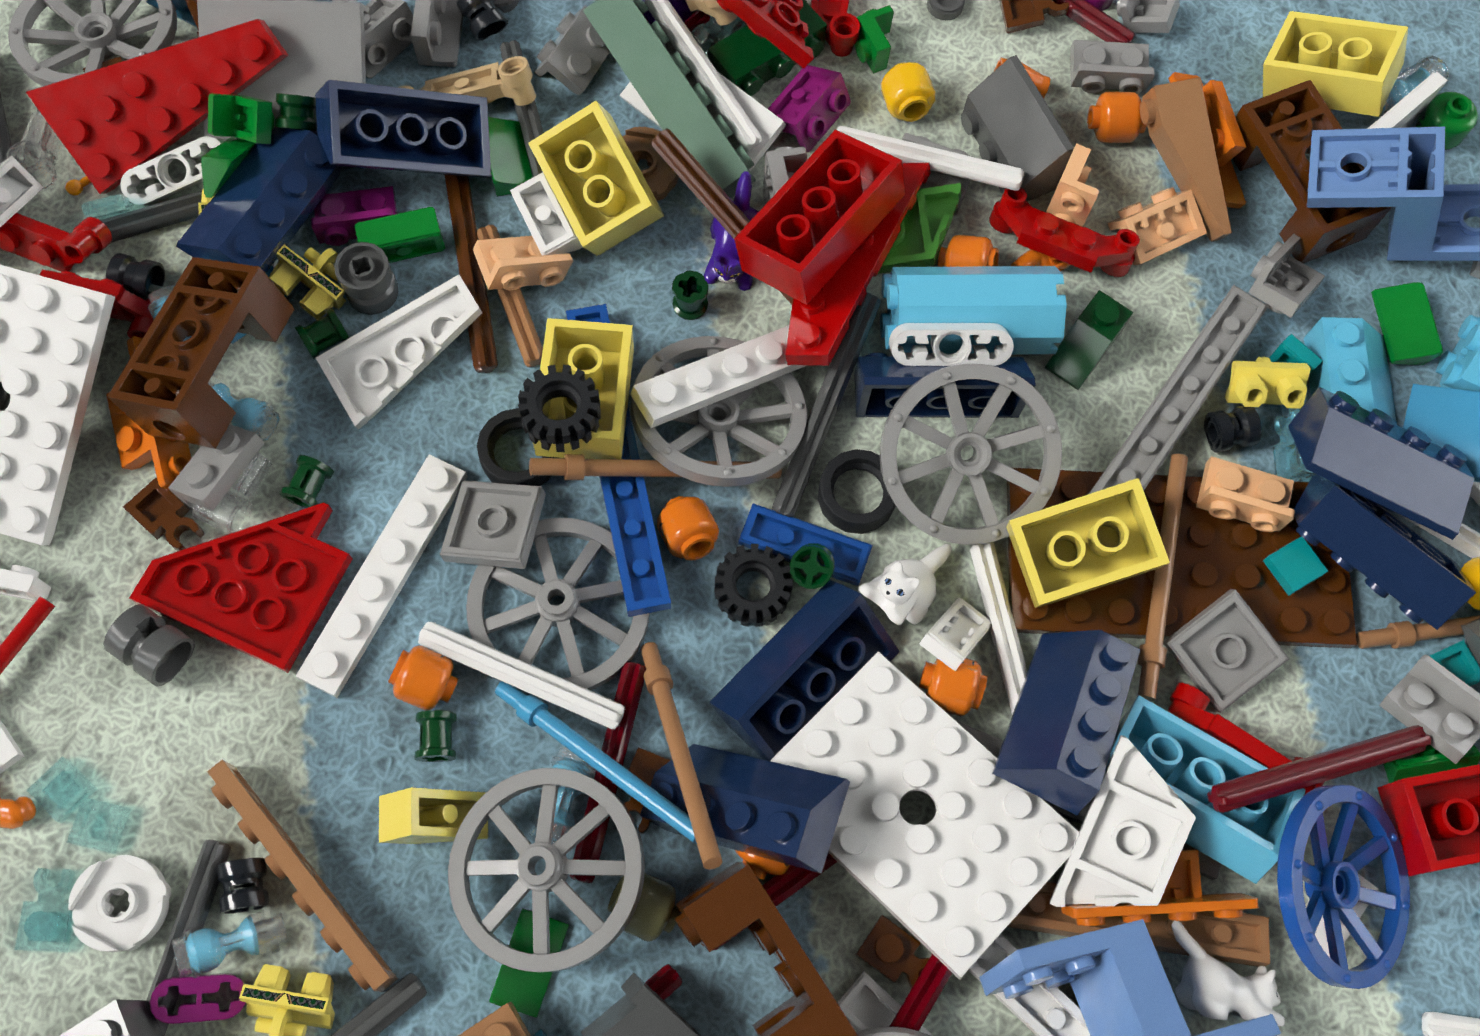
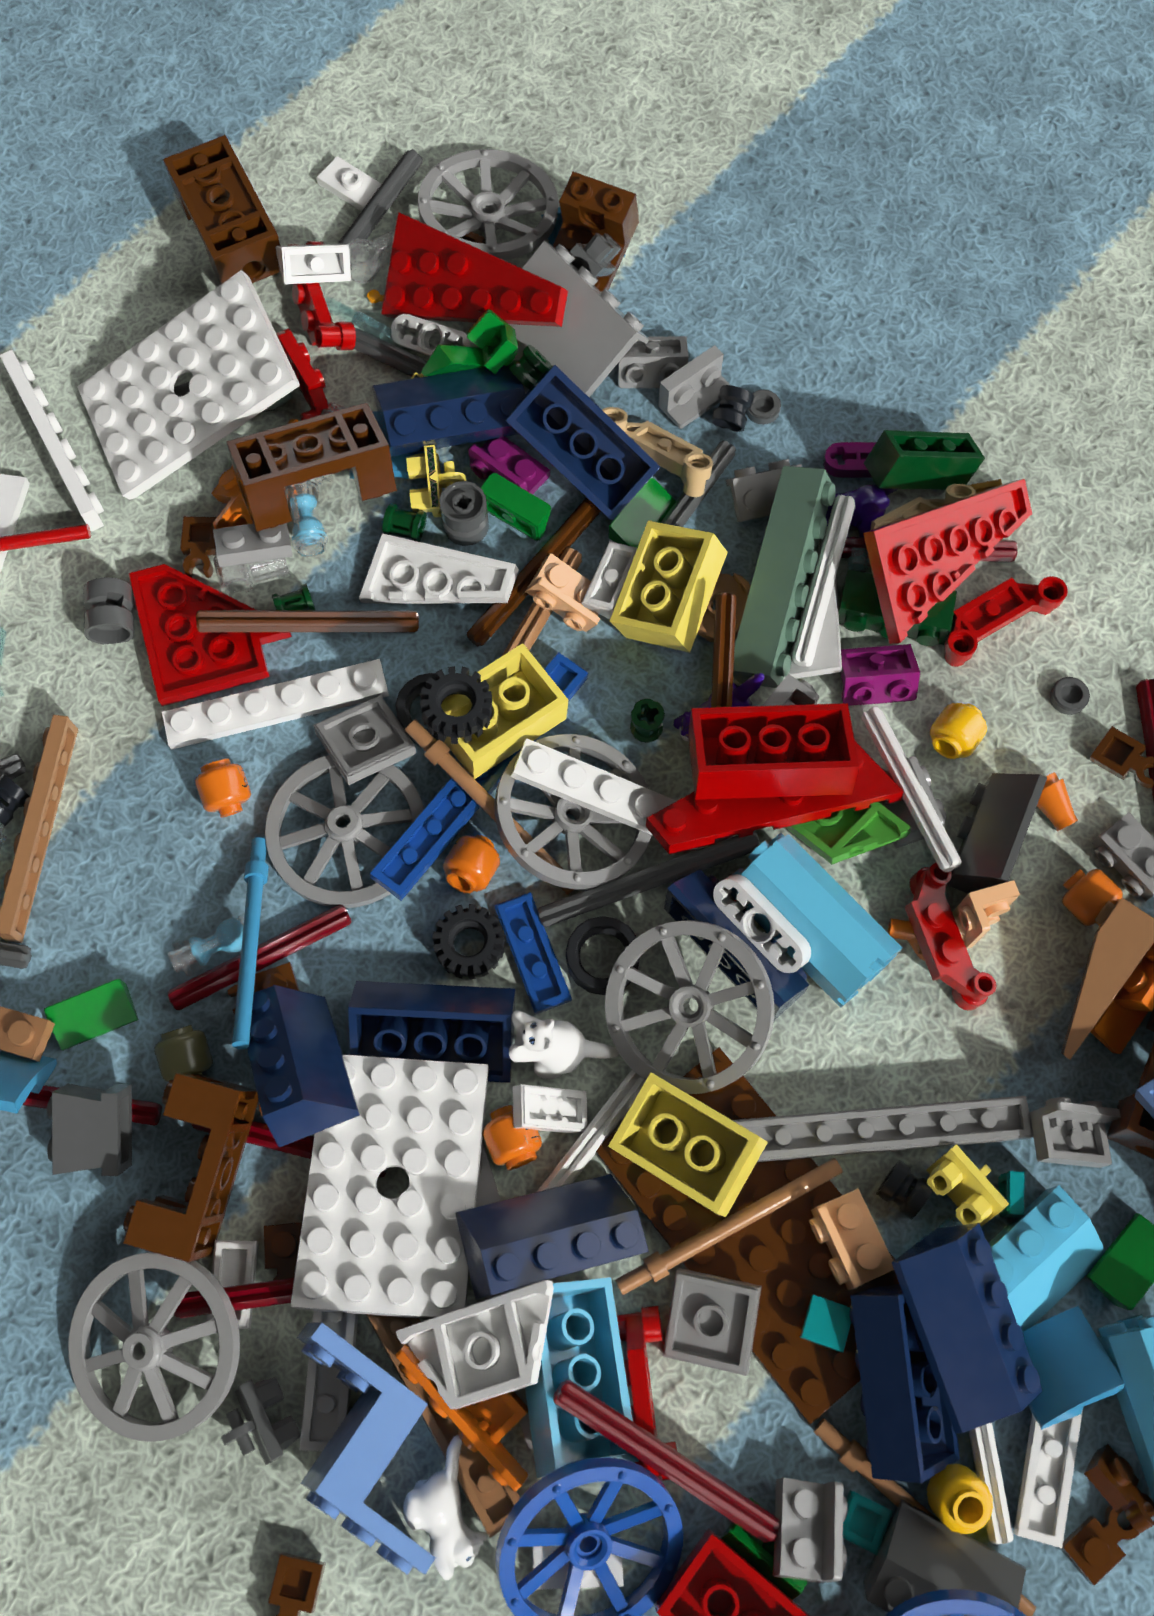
camera: 55 degrees right, 0 degrees up
black wheel [106,253,165,300] -> none
light yellow slope [379,787,488,844] -> none
dark green bush [414,710,457,762] -> none
white axle [418,622,625,729] -> none
light grey wheel [448,768,645,973] -> none
medium nougat bar [640,642,723,870] -> none
dark green wheel [790,543,835,589] -> none
green bracket [855,5,894,73] -> none
orange head [938,235,999,267] -> none
dark green slope [1045,290,1134,390] -> none
light nougat bracket [1107,187,1207,265] -> none
none -> reddish brown axle [196,610,419,632]

